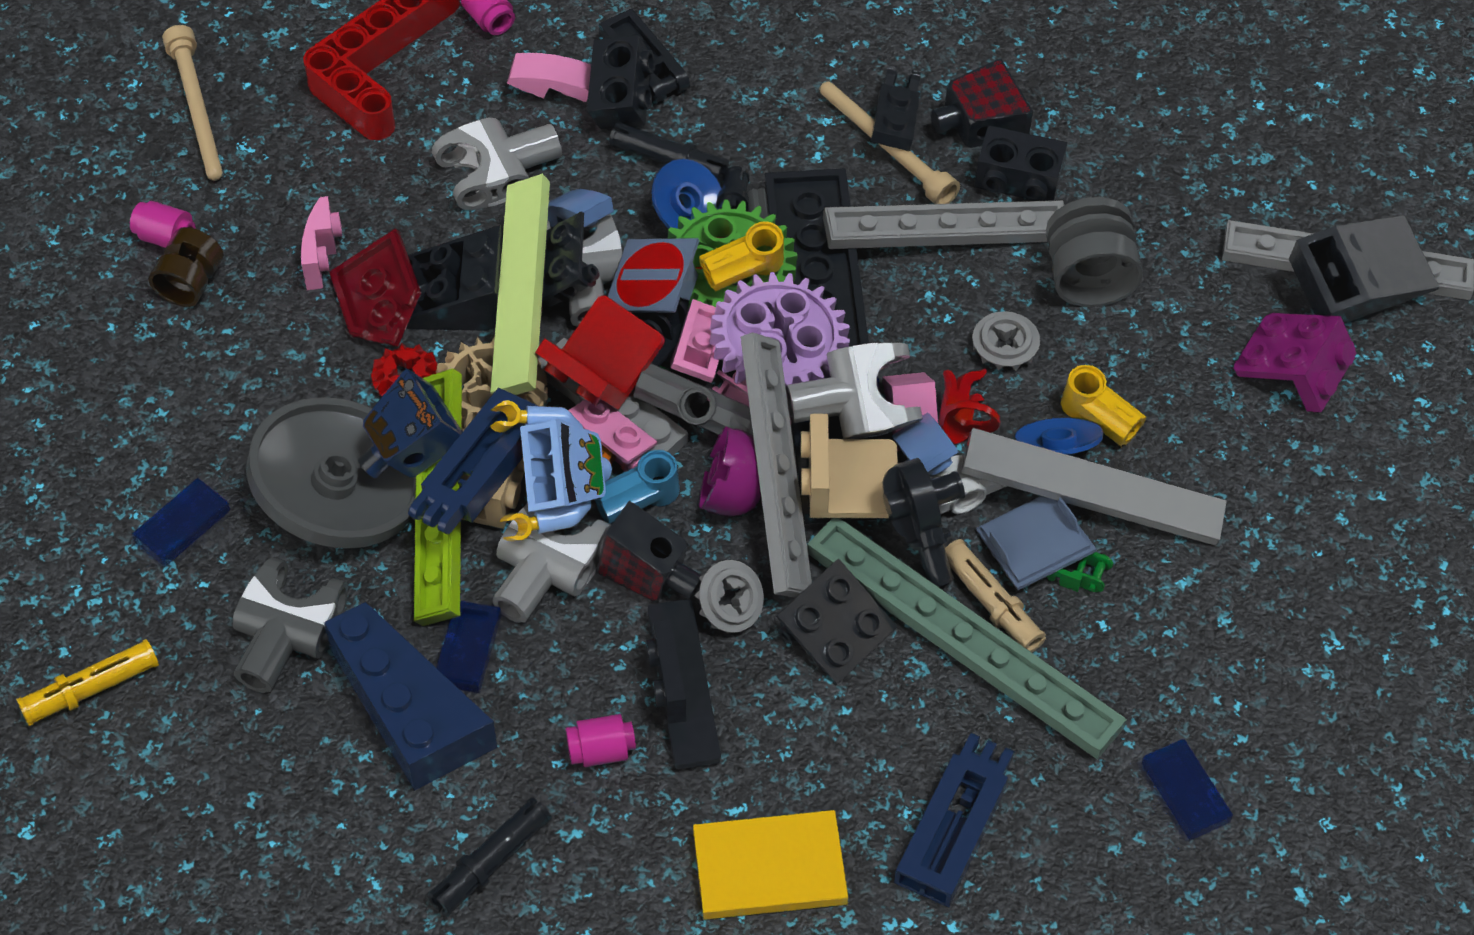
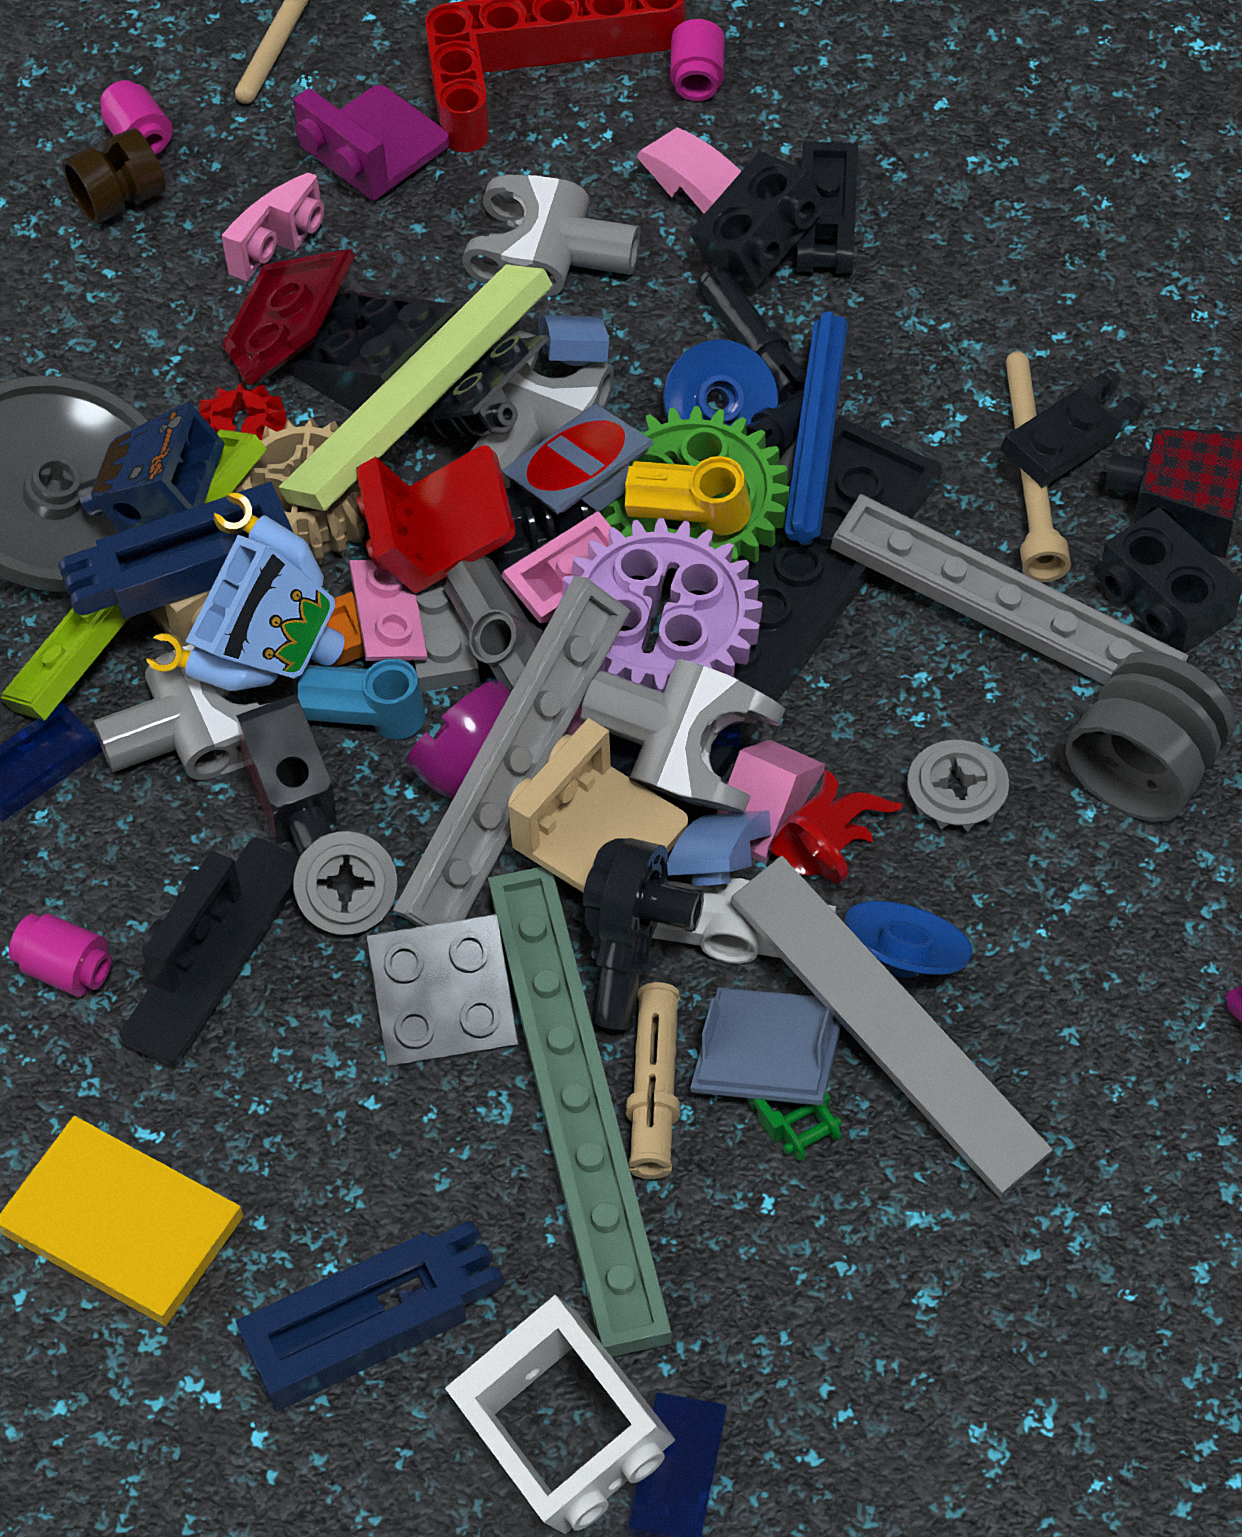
camera: 40 degrees right, 0 degrees up
yellow piece [1061,365,1146,446] -> none
none -> magenta bracket [293,85,449,201]
none -> white window [445,1295,675,1534]
none -> blue axle [784,311,848,545]

